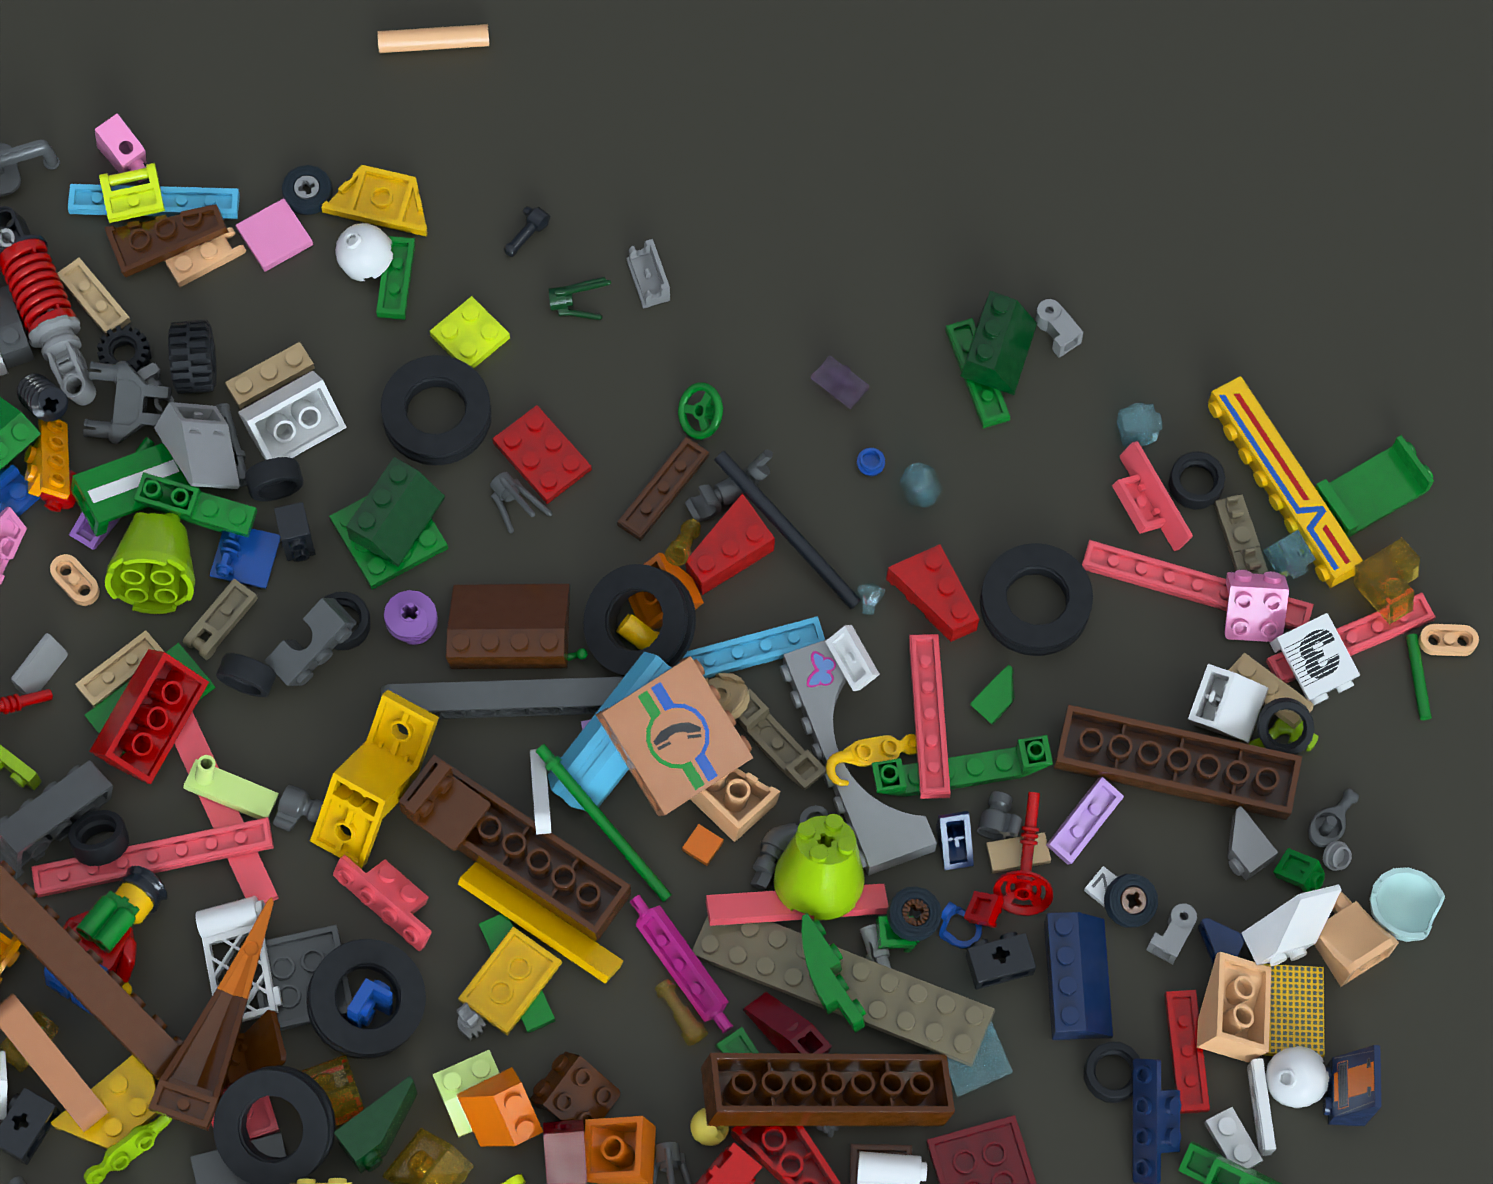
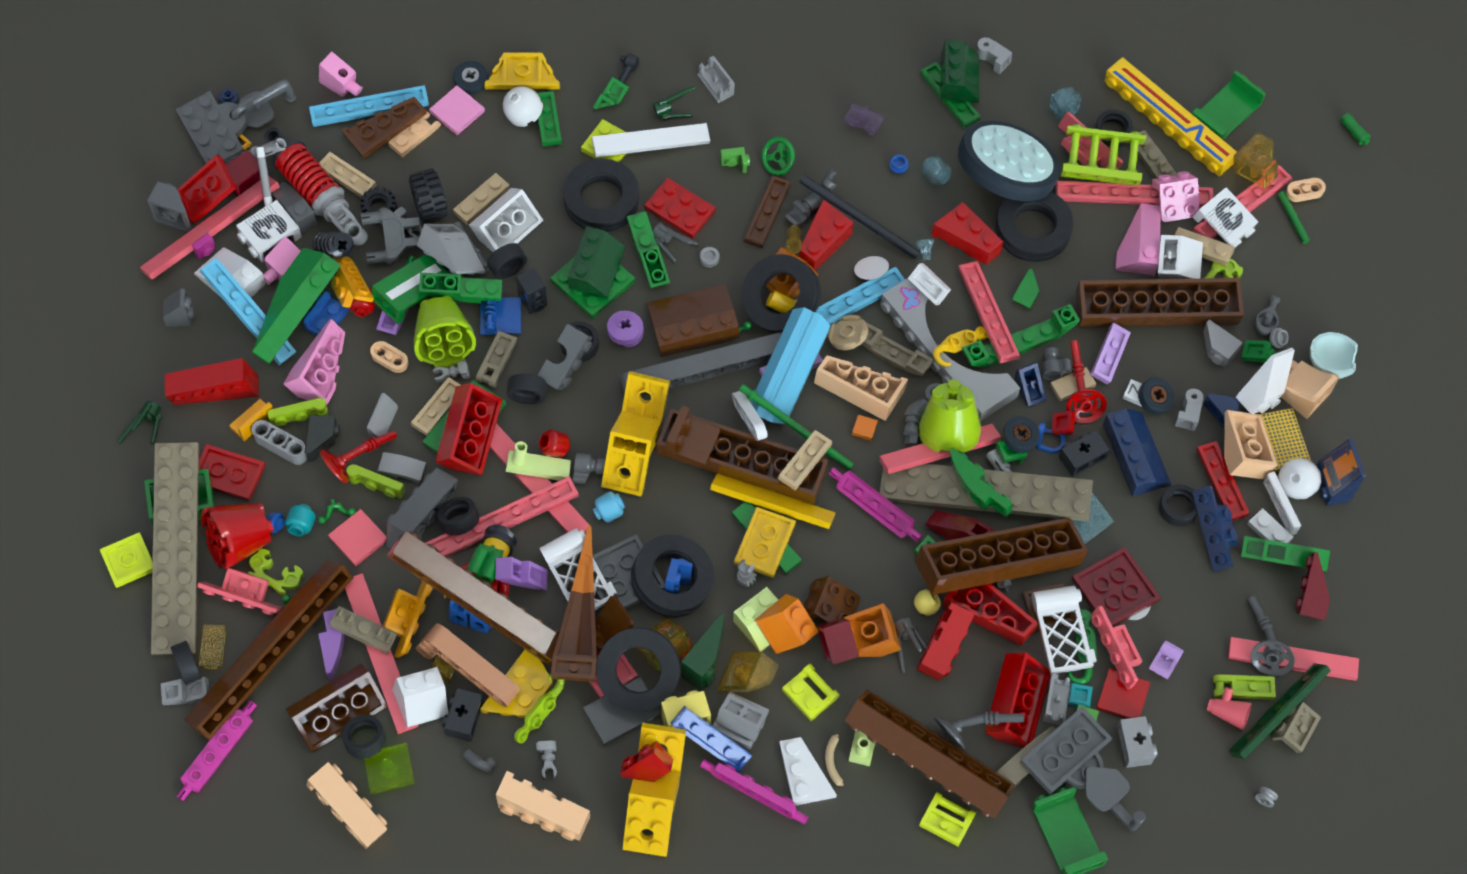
camera: 15 degrees left, 5 degrees down
neon yellow plate [99,163,165,223] -> none
coral bracket [333,855,432,951] -> none
nougat panel [595,656,753,816] -> none
clear yellow piece [655,979,708,1046] -> none
black tyre [1257,697,1315,755] -> none
clear light blue brick [1263,530,1316,579] -> none
none -> light grey slope [377,452,426,483]
none -> light grey piece [433,360,470,383]
none -> medium lavender slope [495,557,548,591]
none -> red head [539,429,570,458]
none -> white tile [591,123,710,157]
none -> green slope [593,77,630,109]
none -> medium azure head [593,491,626,523]
none -> green slope [626,211,670,289]
none -> light grey tile [700,247,720,268]
none -> bright green bracket [720,147,750,173]
none -> tan plate [778,430,832,491]
none -> white sticker [854,256,889,280]
none -> wheel [958,121,1060,201]
none -> lime fence [1061,124,1147,186]
none -> bright pink wedge [1115,203,1161,276]

